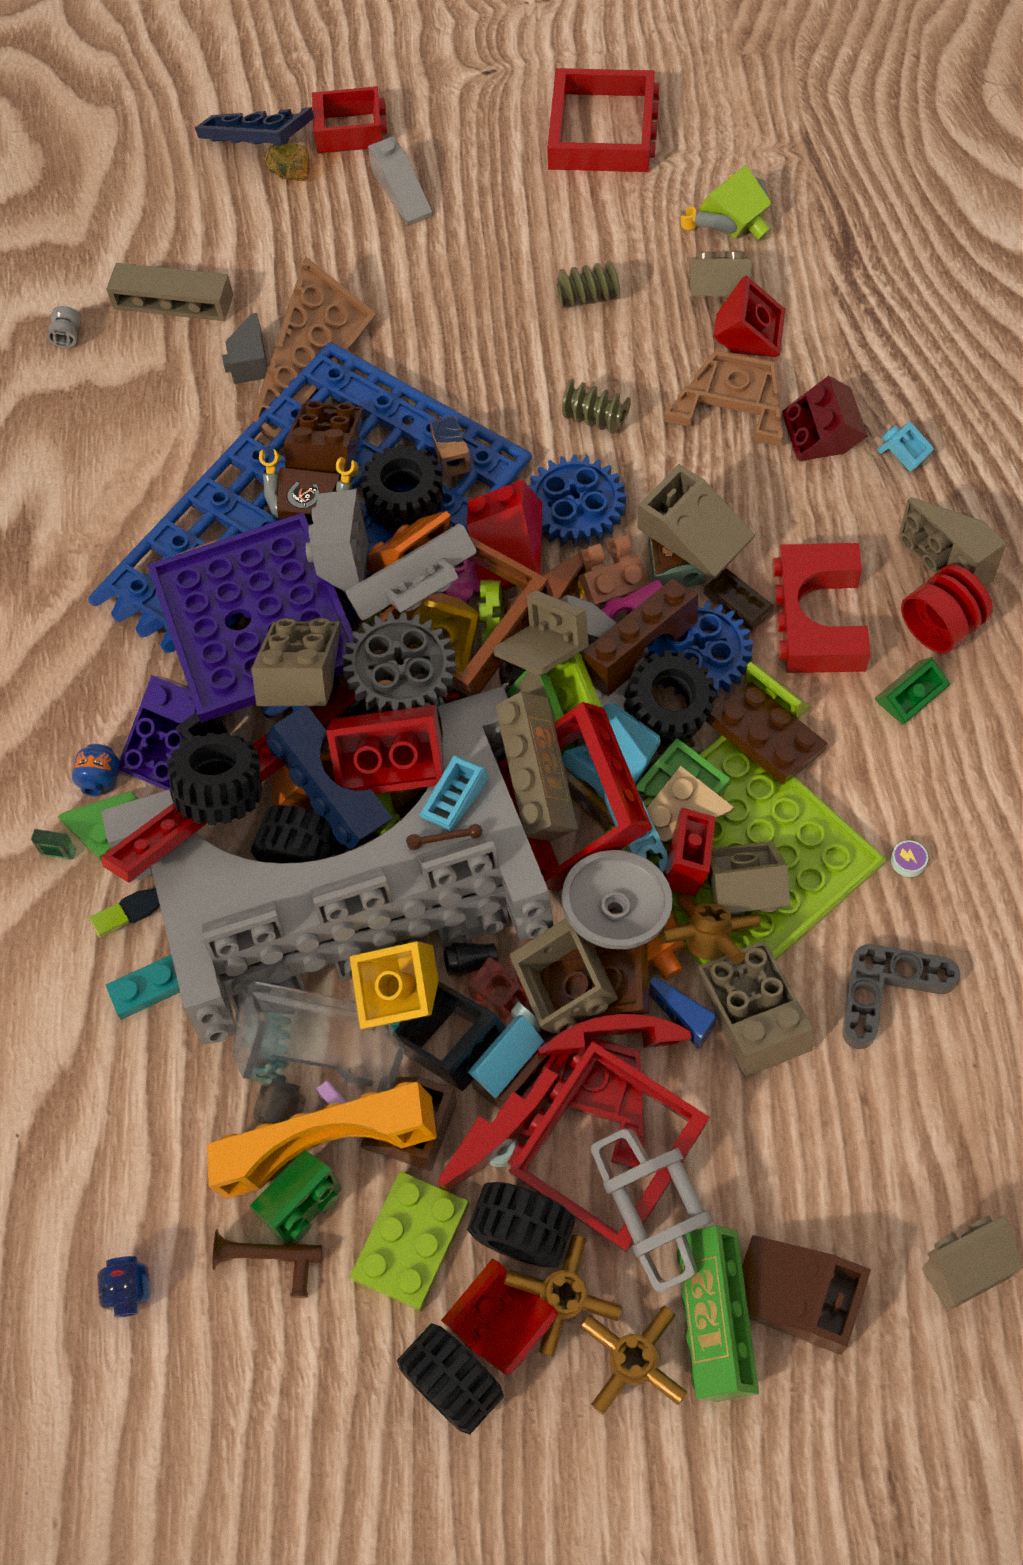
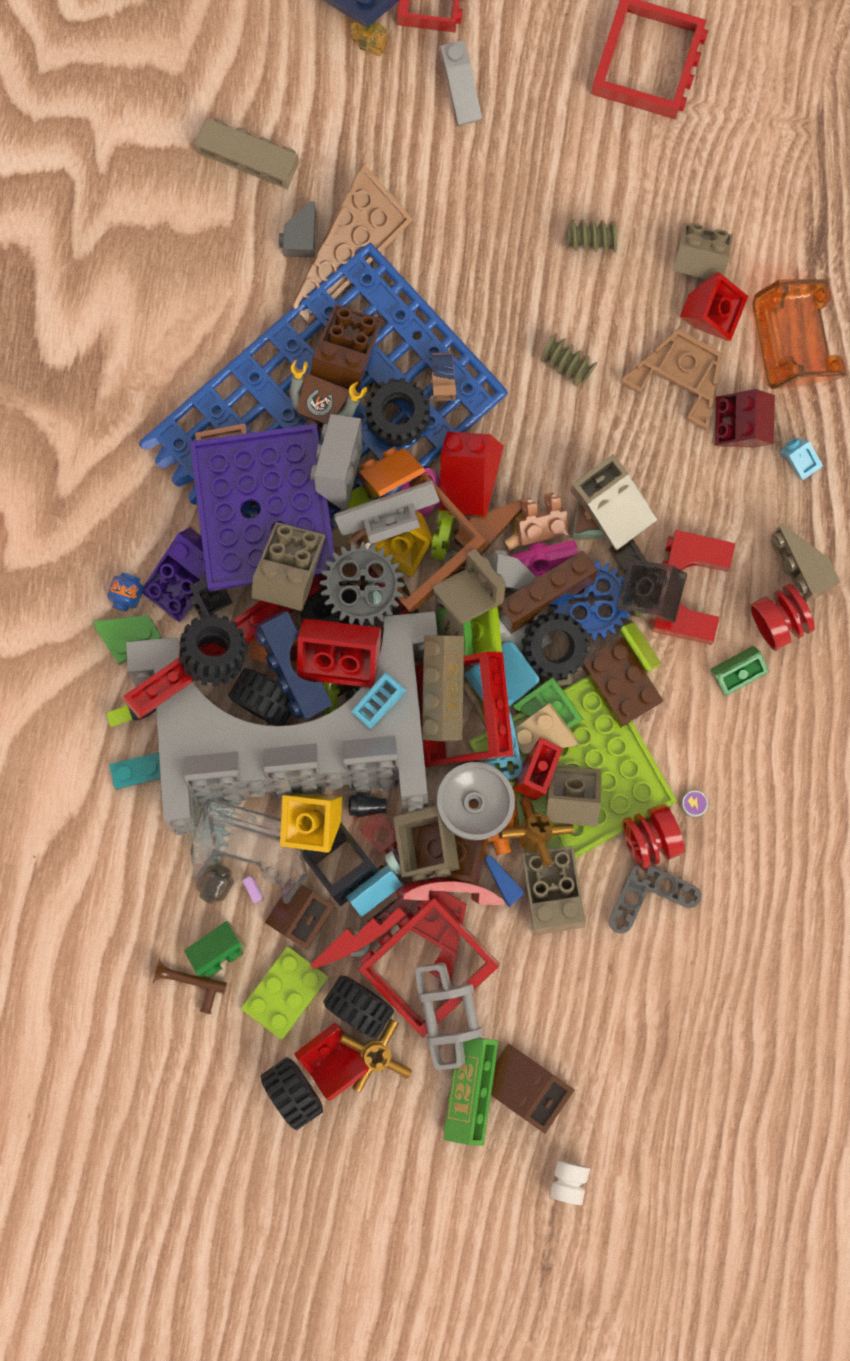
camera: 10 degrees right, 20 degrees up
clear green tile [31,829,77,860] -> none
light grey wheel [47,306,81,348] -> none
clear blue head [97,1256,150,1318] -> none
light orange arch [207,1082,437,1199] -> none
reddish brown hinge [406,824,483,850] -> none
blue gear [528,455,626,547] -> none
pearl gold bar [581,1305,687,1415] -> none
lime torso [680,165,771,241] -> none
dark tan slope [922,1215,1023,1312] -> none
none -> white wheel [549,1160,590,1205]
none -> clear smoke brick [617,559,687,623]
none -> red wheel [622,803,685,870]
none -> clear orange windscreen [752,279,847,389]

